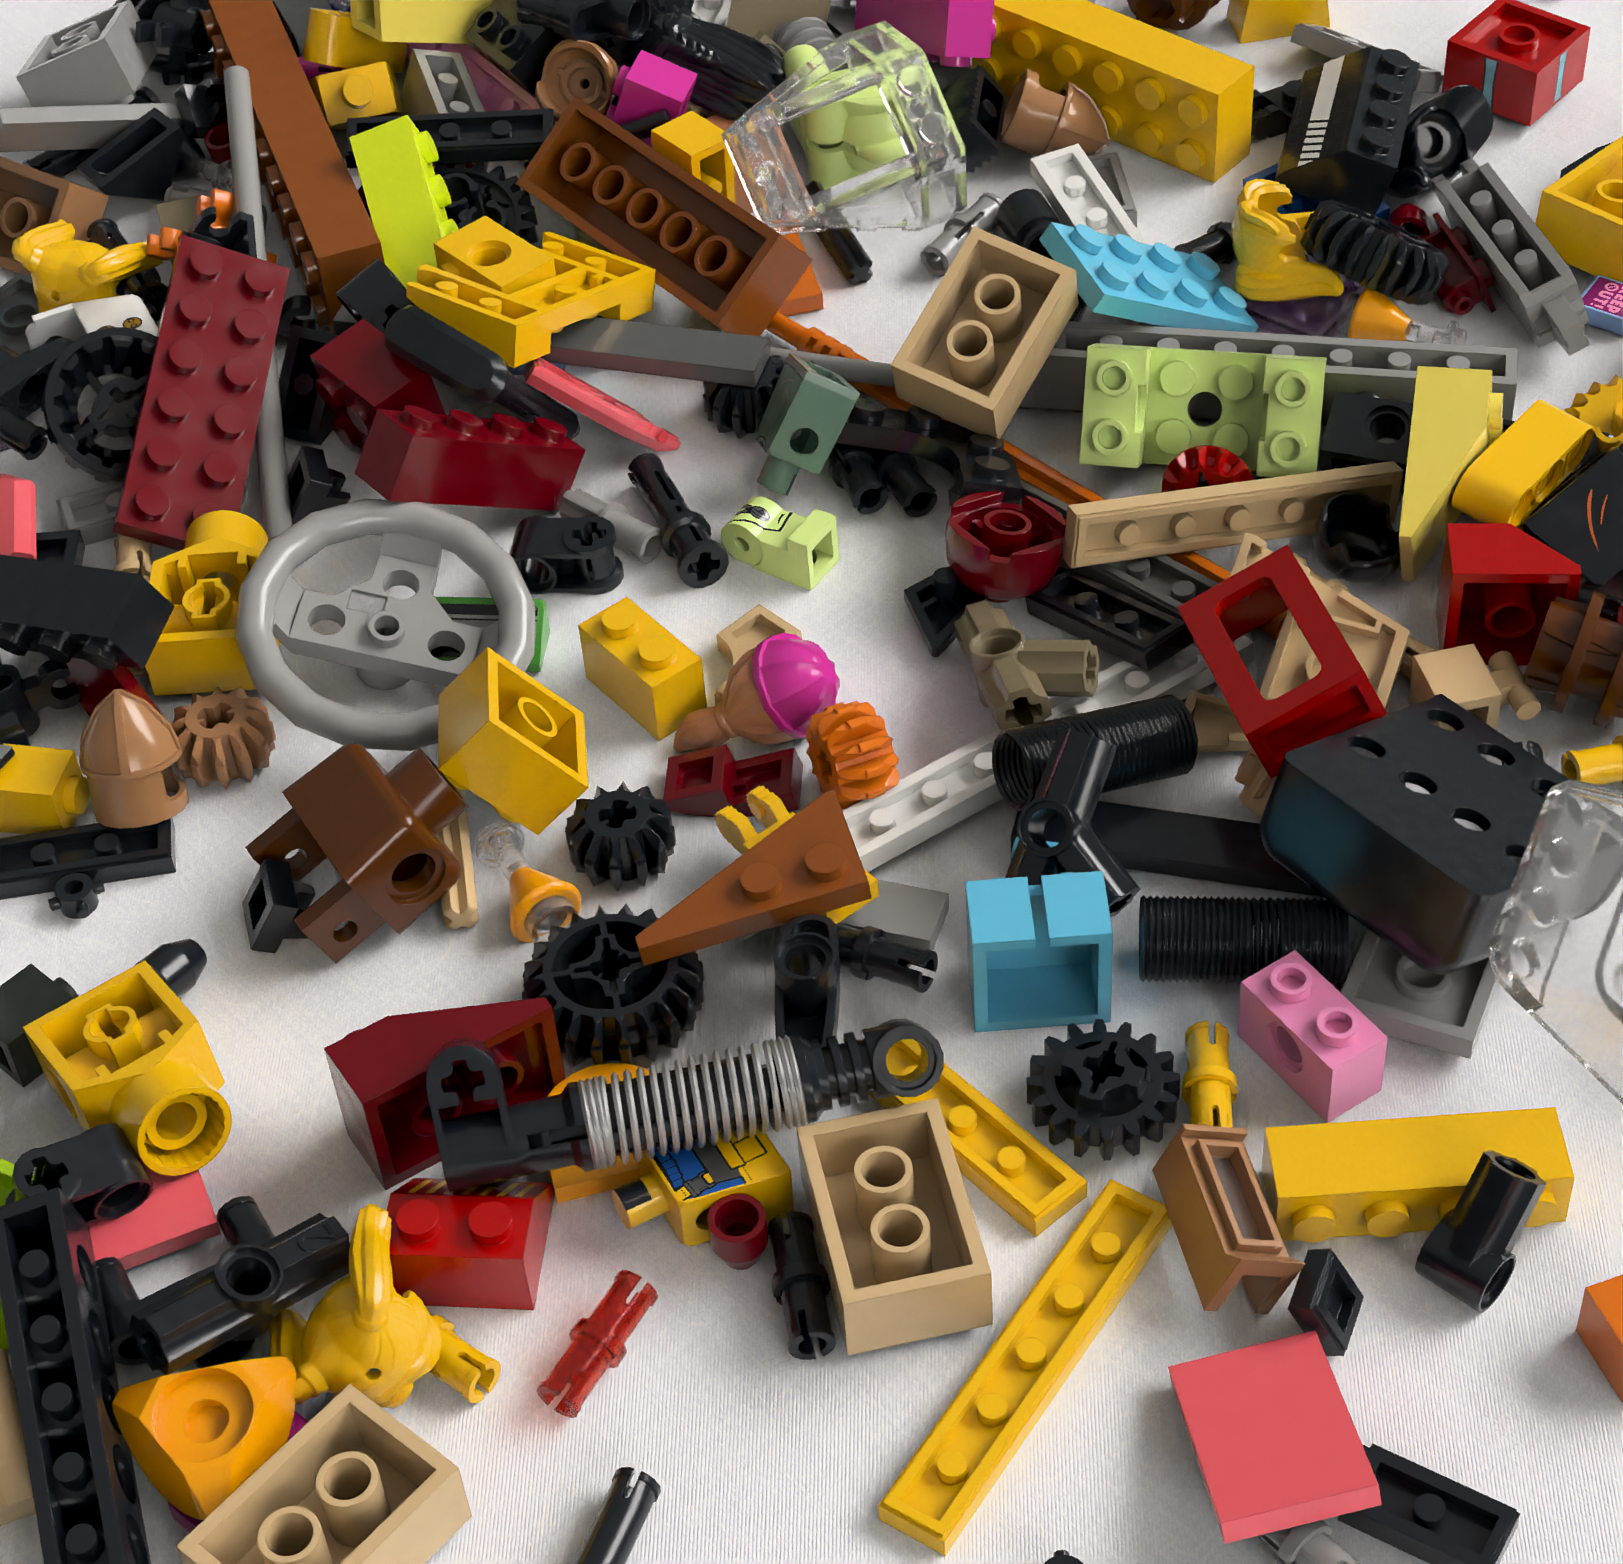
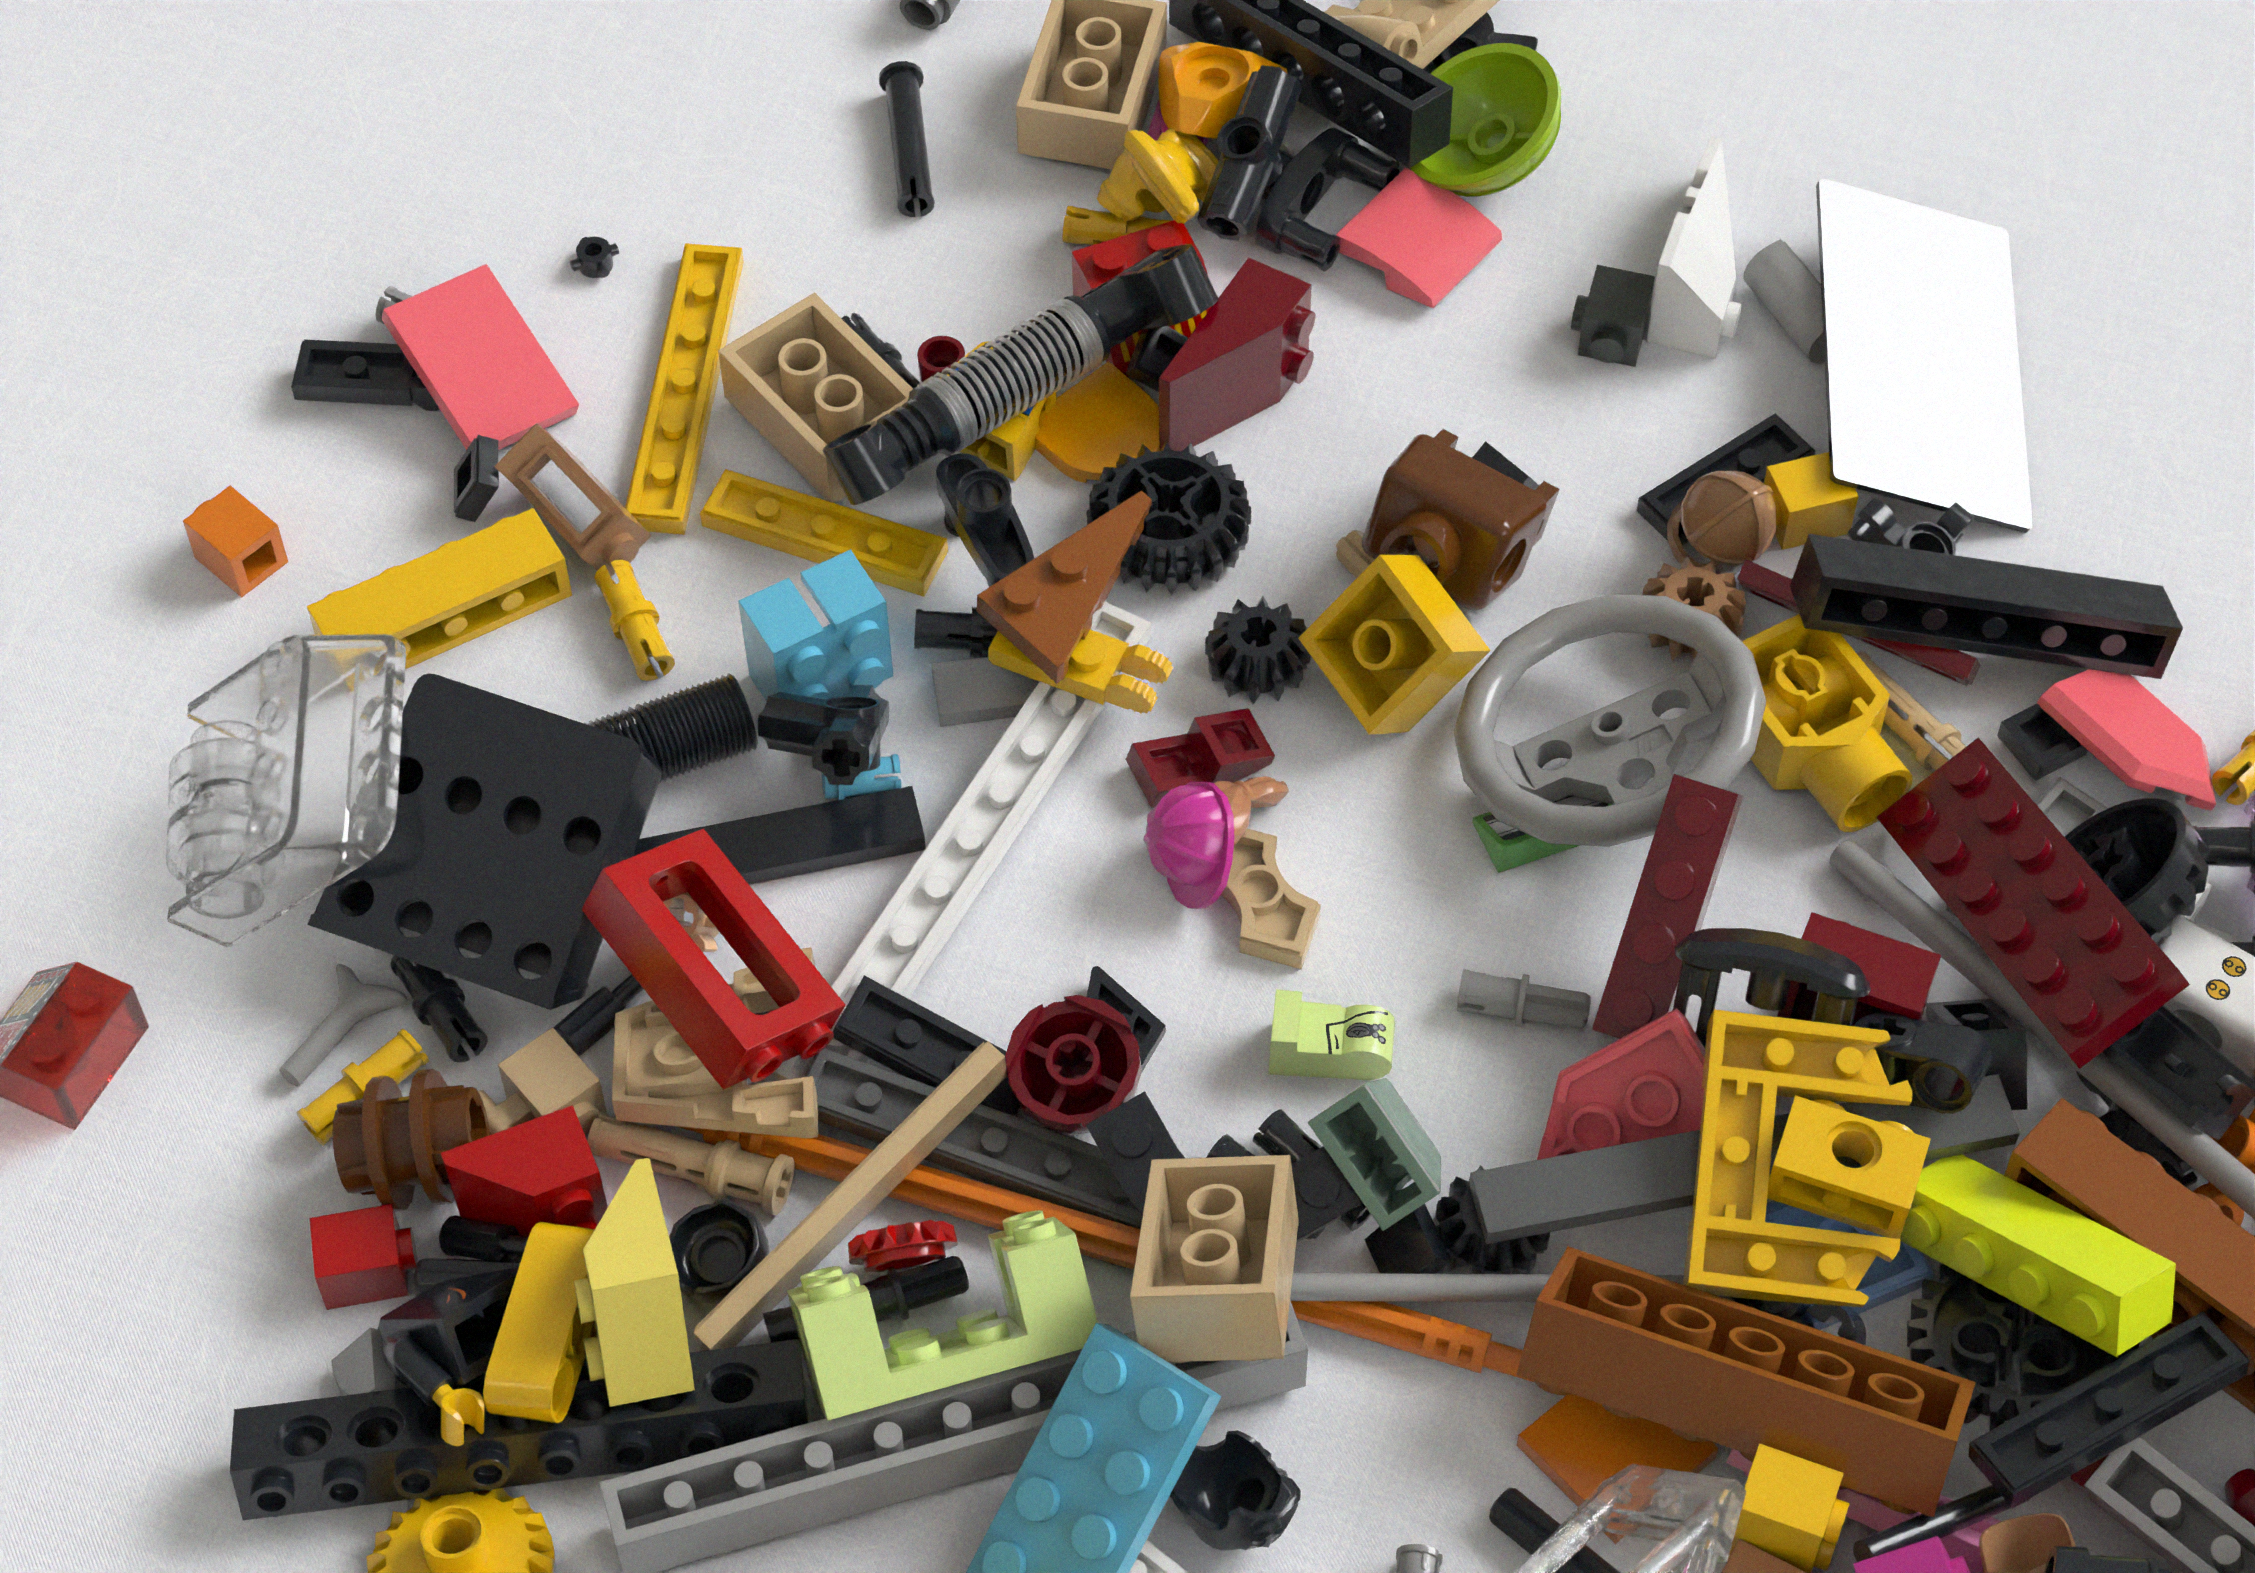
camera: 150 degrees right, 10 degrees up
black piece [5,1123,154,1225] -> none
yellow brick [22,960,232,1176] -> none
black piece [48,873,105,919] -> none
black hose [135,939,207,998] -> none
black tile [288,445,351,524] -> none
piece [476,822,581,943] -> none
black piece [509,516,624,595] -> none
clear red pin [536,1270,658,1418] -> none
yellow brick [578,597,707,741] -> none
black pin [628,453,729,588] -> none
orange gear [805,701,899,809] -> none
dark tan piece [954,600,1100,730] -> none
black piece [992,695,1198,811] -> none
black gear [1026,1019,1180,1161] -> none
bright pink brick [1237,950,1388,1123] -> none
black piece [1415,1150,1547,1313] -> none

